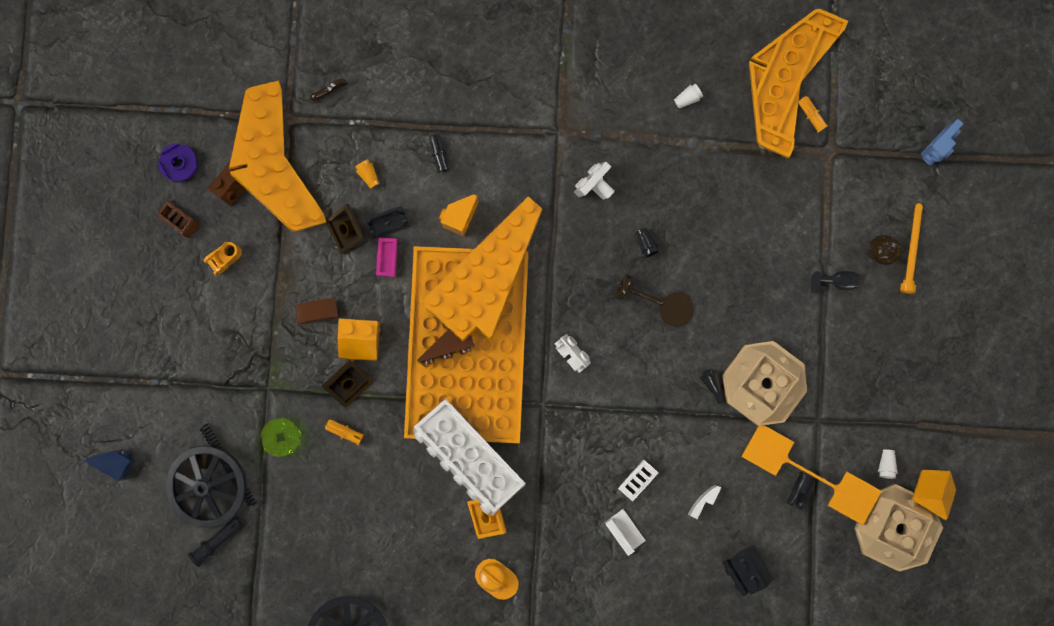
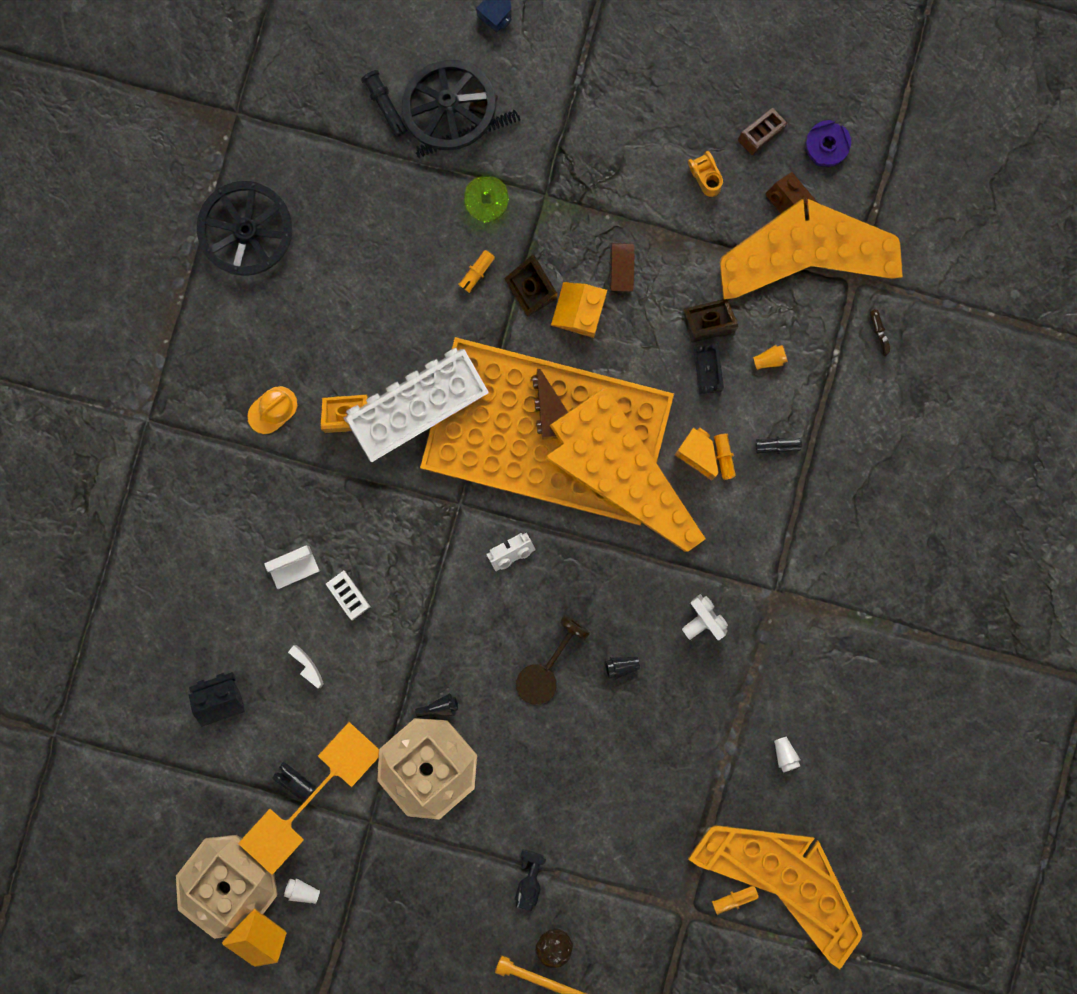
camera: 105 degrees right, 0 degrees up
dark pink plate [376,237,398,277] -> none
none -> light orange axle [714,434,735,480]

